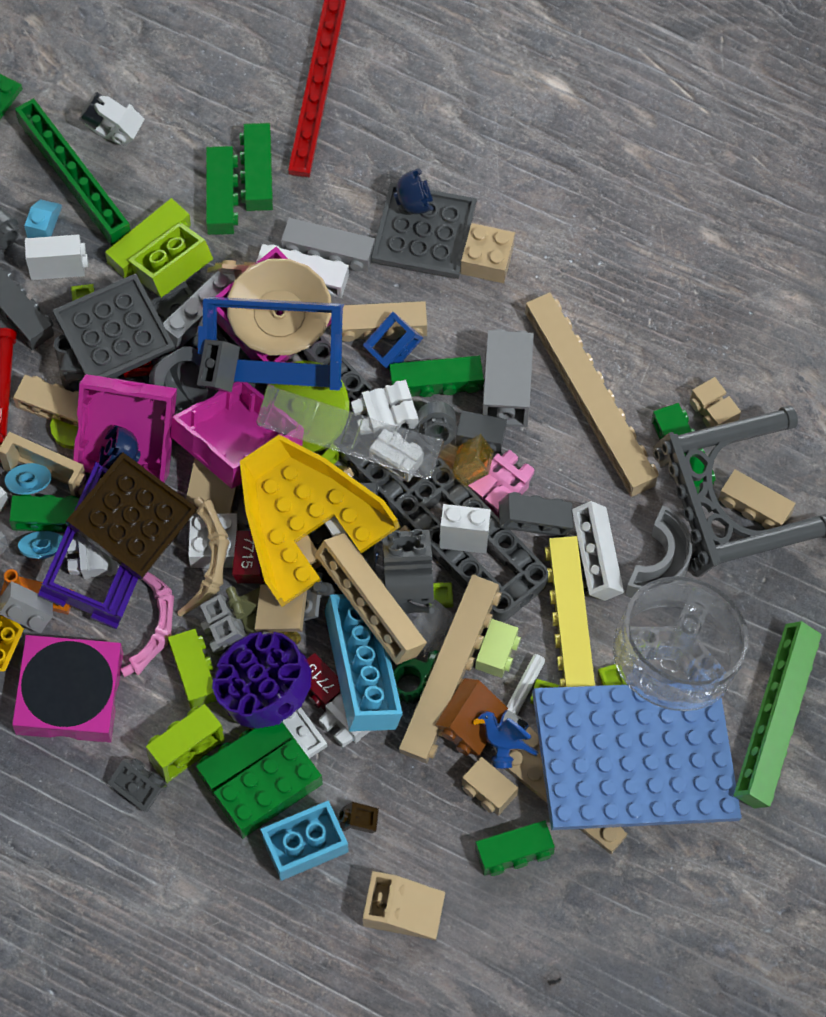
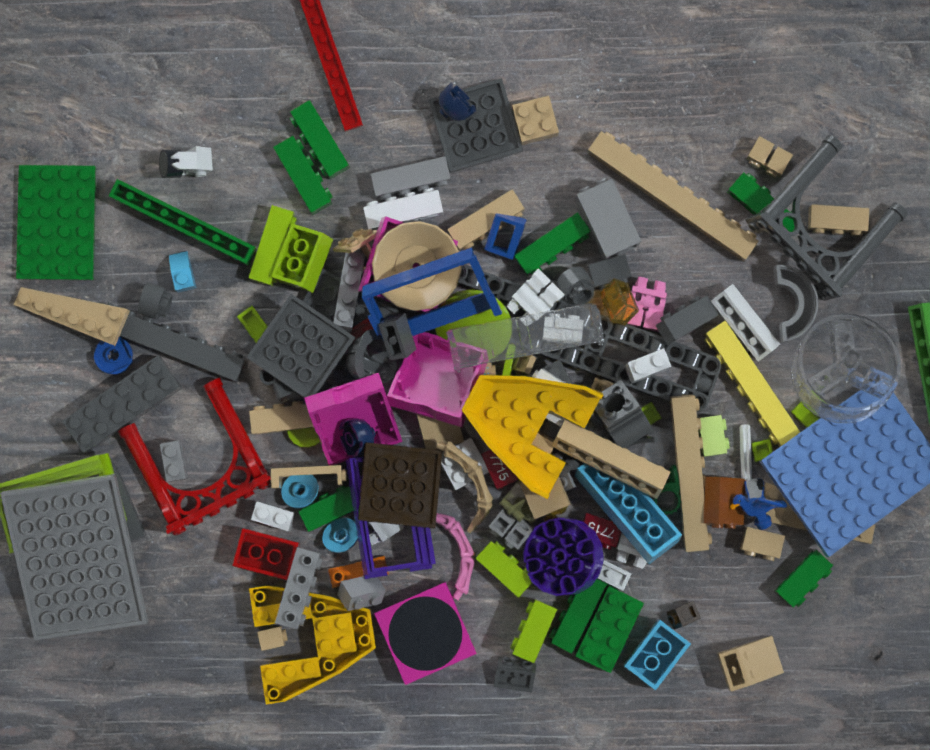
camera: 25 degrees left, 20 degrees up
white brick [25,235,88,280] -> none

